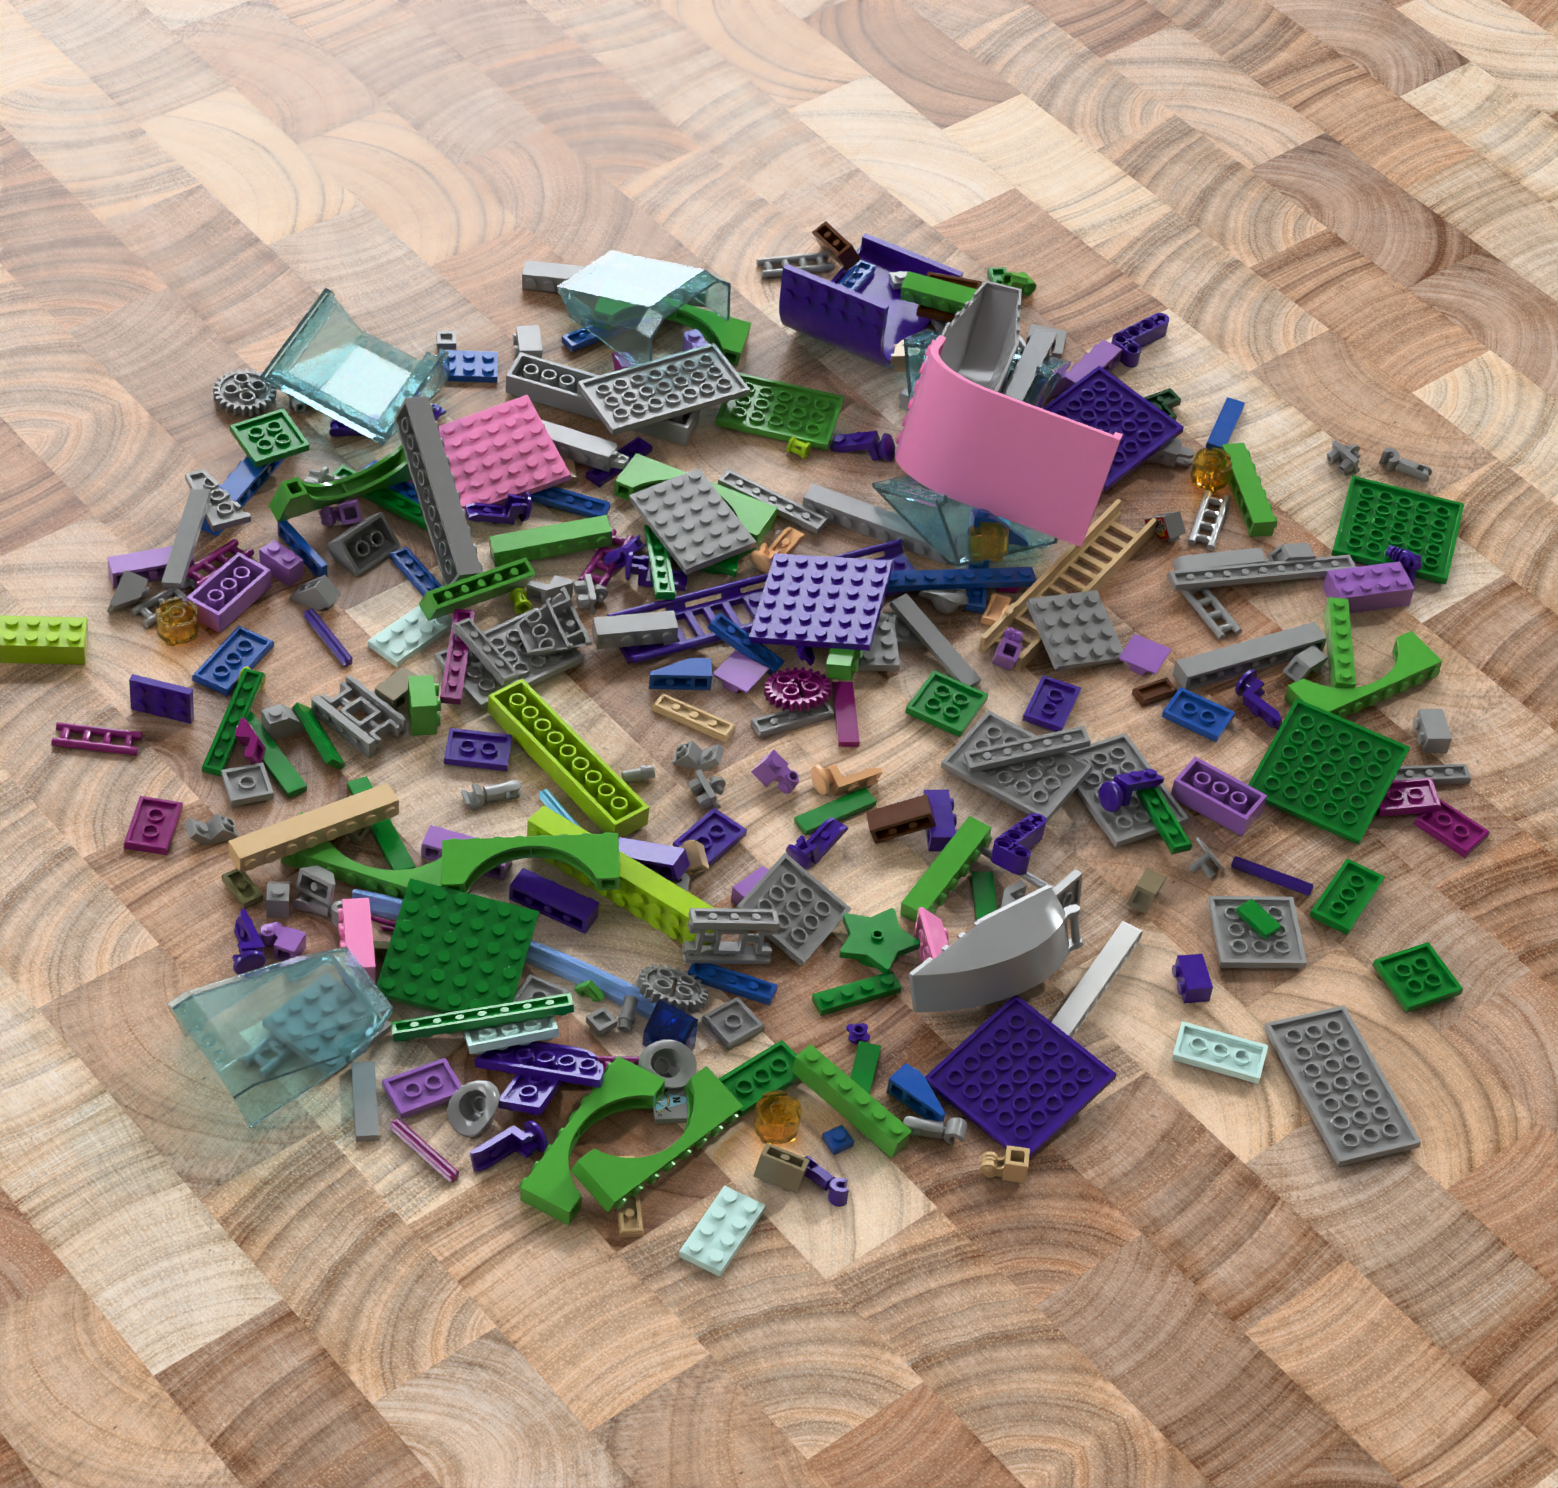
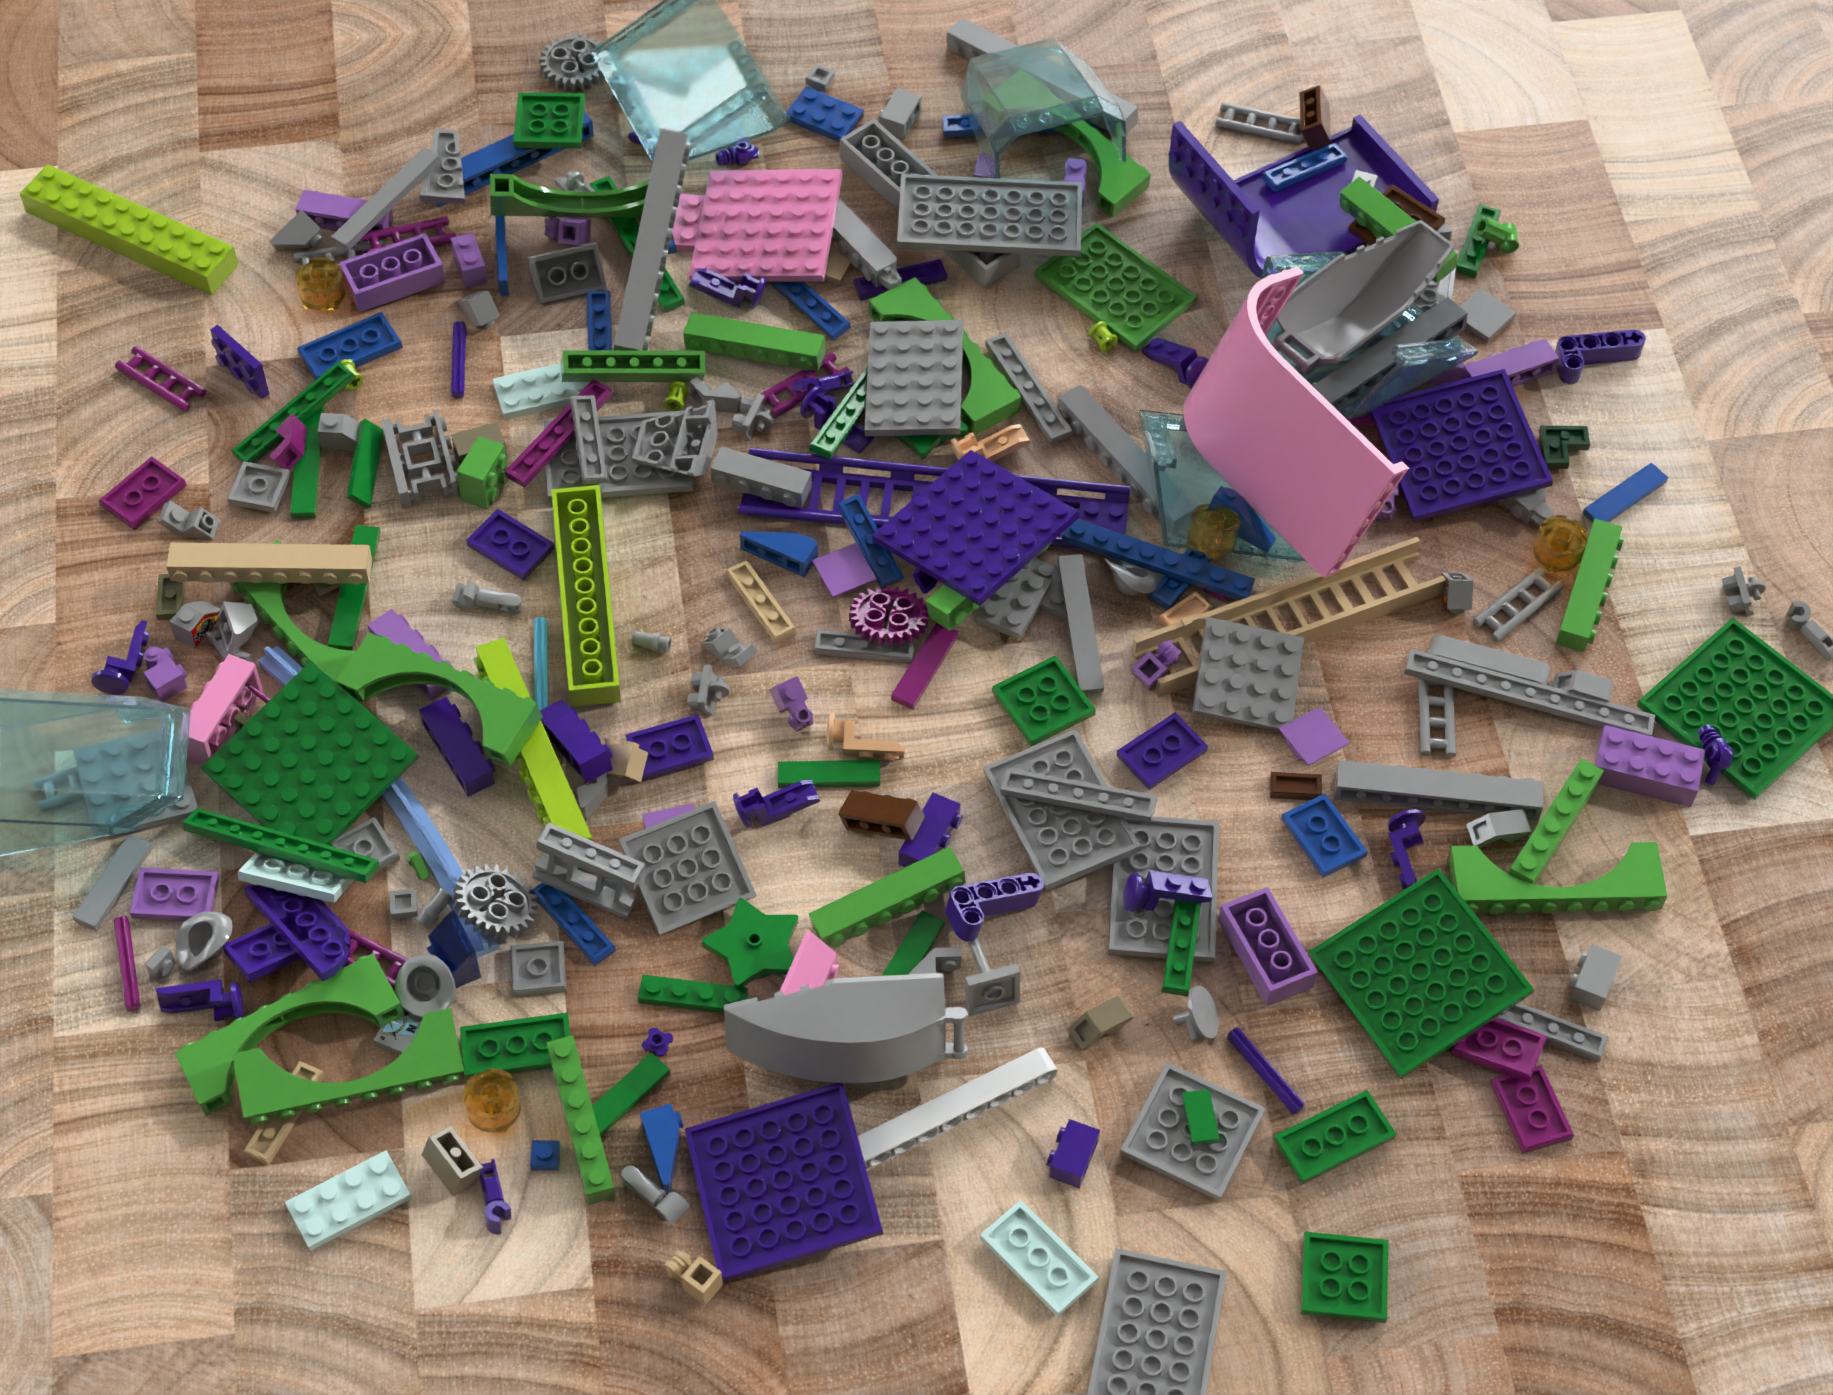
camera: 35 degrees right, 10 degrees up
none -> light grey plate [145,945,176,982]

